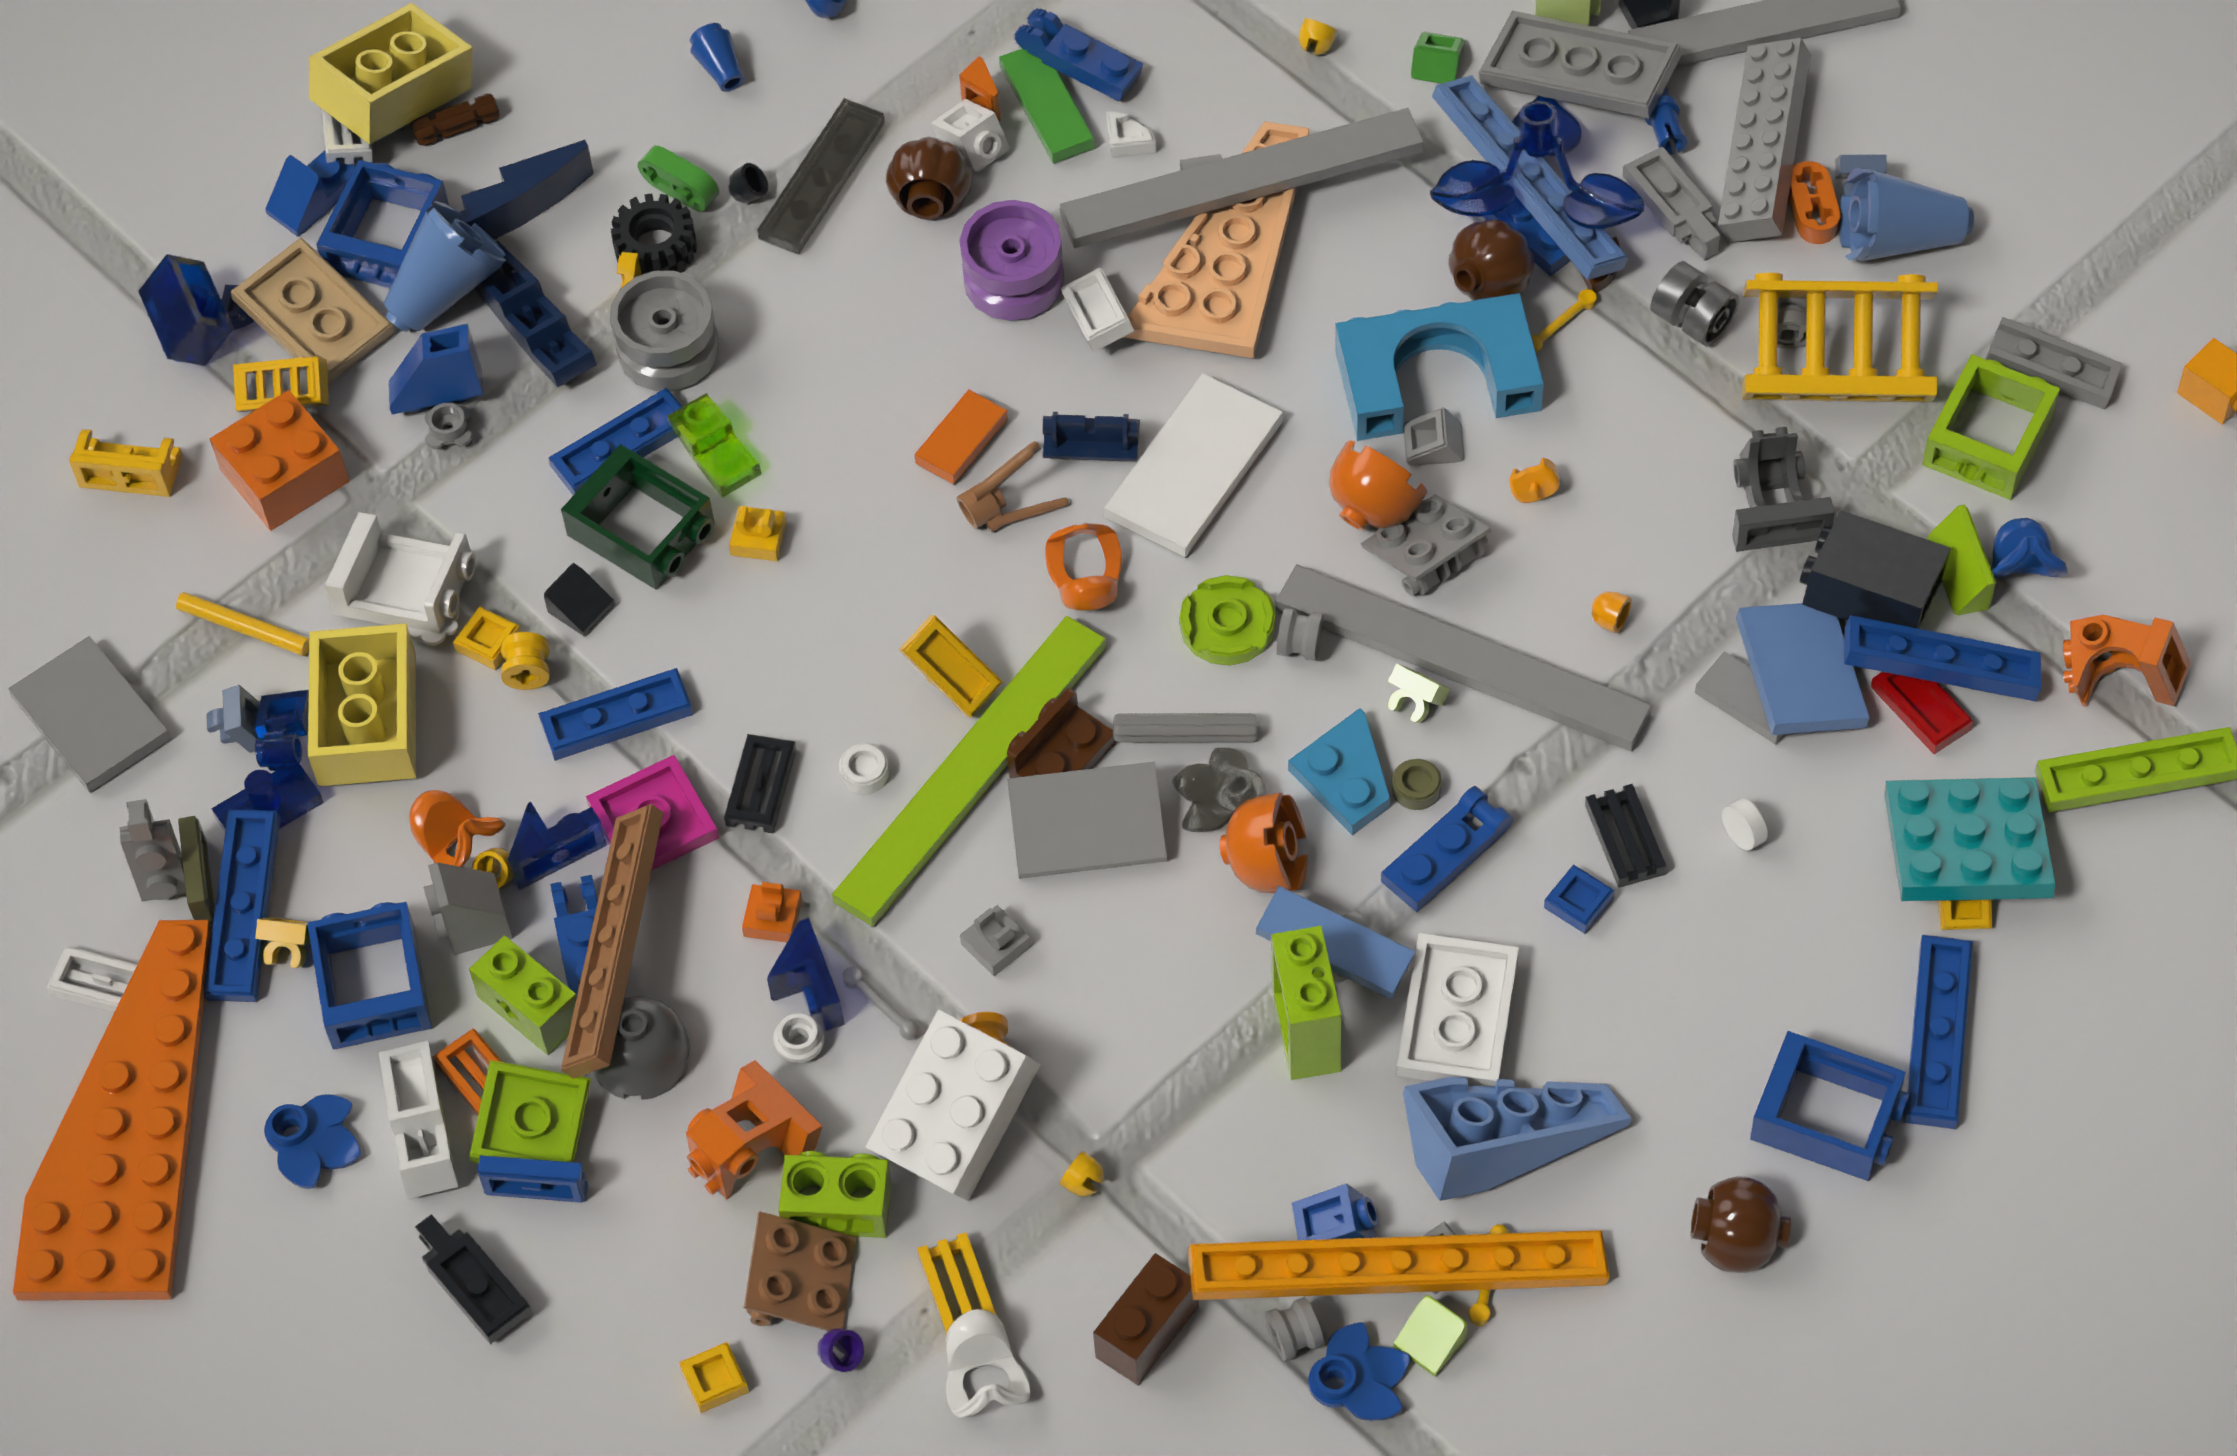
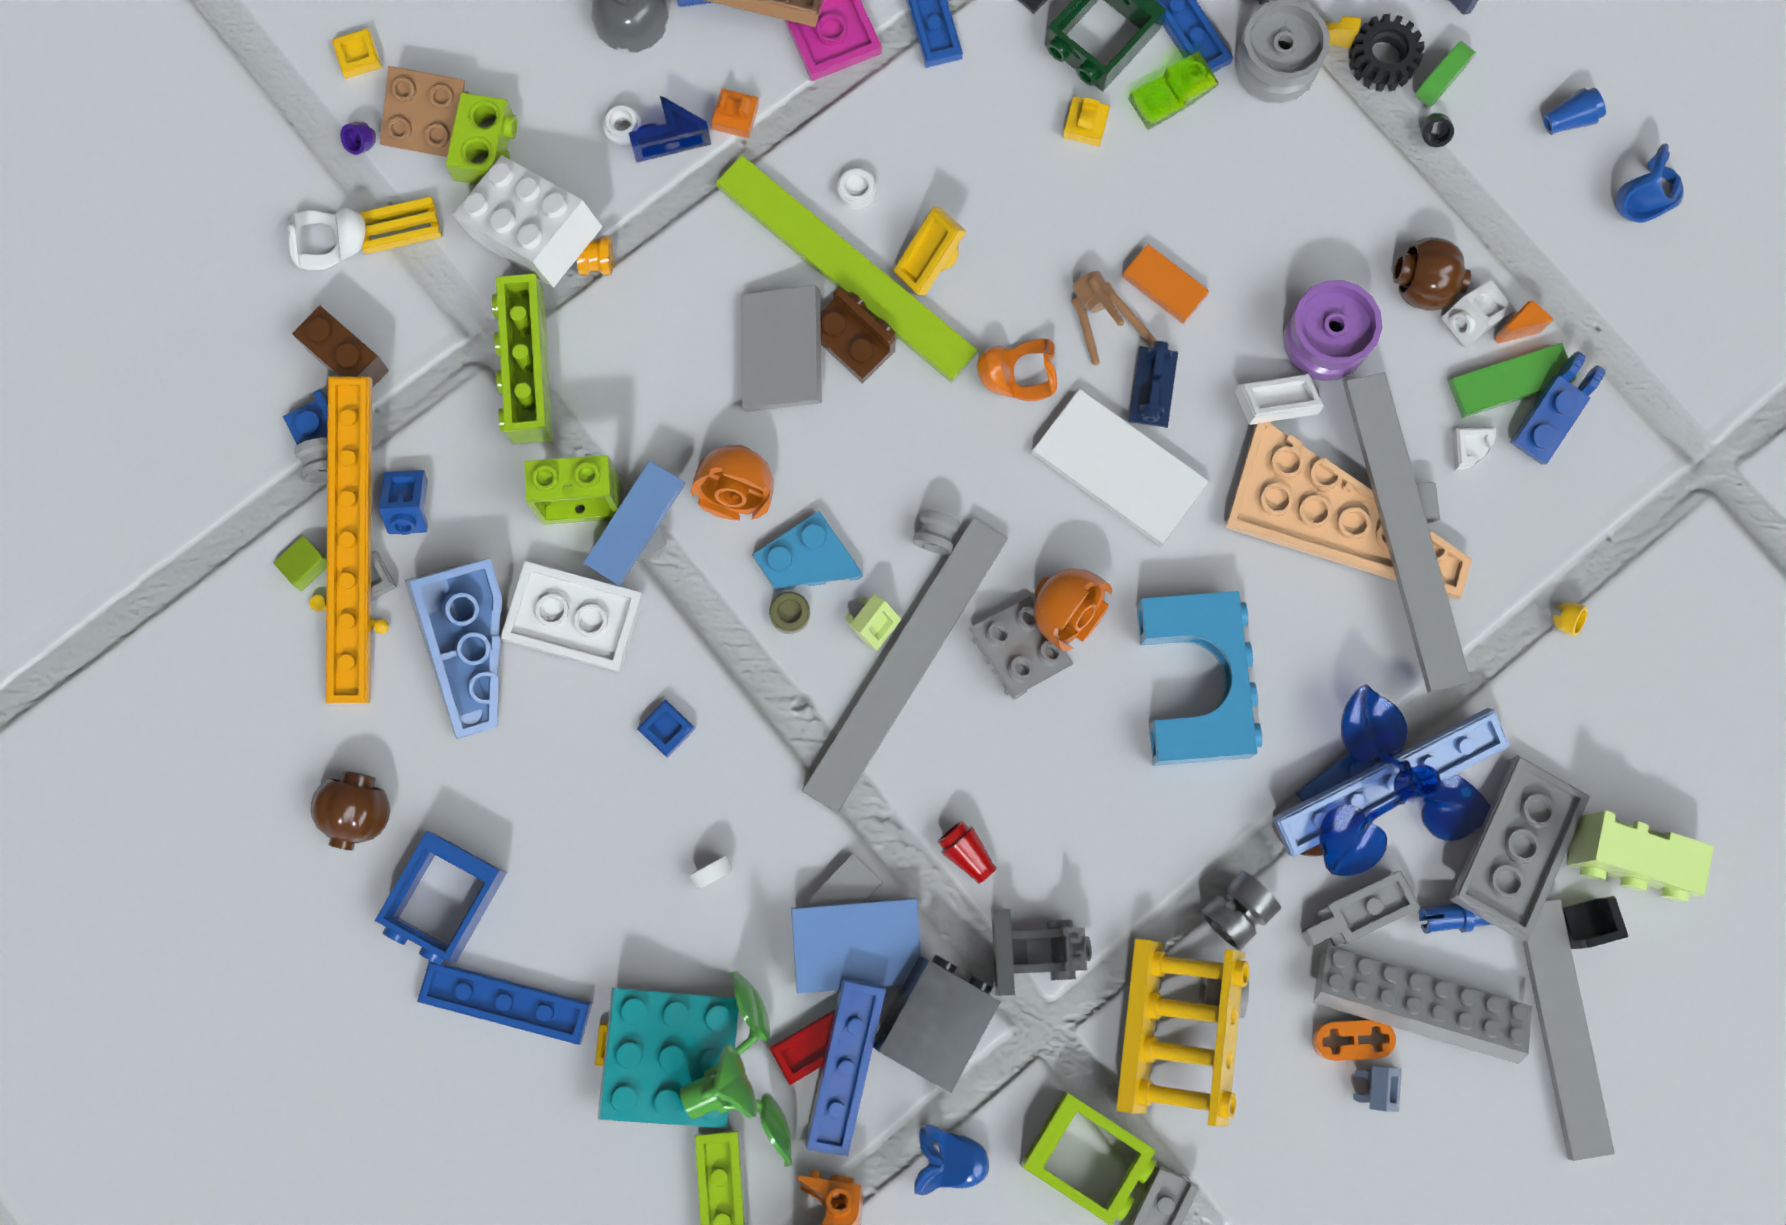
camera: 90 degrees right, 20 degrees up
orange tile [686,1060,823,1200] -> none
black tile [724,734,796,834] -> none
clear smoke tile [757,98,885,255] -> none
light grey hinge [842,966,919,1040] -> none
light grey tile [960,905,1031,976] -> none
yellow hinge [1060,1151,1104,1197] -> none
light grey axle [1113,713,1258,742] -> none
clear smoke plate [1172,748,1266,832] -> none
lime tile [1179,575,1276,666] -> none
blue plate [1308,1322,1410,1421] -> none
blue plate [1381,786,1513,912] -> none
light grey slope [1403,407,1464,465] -> none
bright green slope [1411,32,1465,84] -> none
reddish brown plant [1448,219,1534,301] -> none
light orange piece [1509,458,1560,503] -> none
yellow hinge [1531,289,1597,353] -> none
black tile [1585,783,1667,888] -> none
light orange hinge [1591,591,1632,633] -> none
medium blue cone [1839,168,1974,261] -> none
lime slope [1927,504,1996,615] -> none
none -> blue bracket [283,389,328,445]
none -> lime brick [492,273,553,445]
none -> bright green plant [680,971,792,1167]
none -> red cone [937,821,997,884]

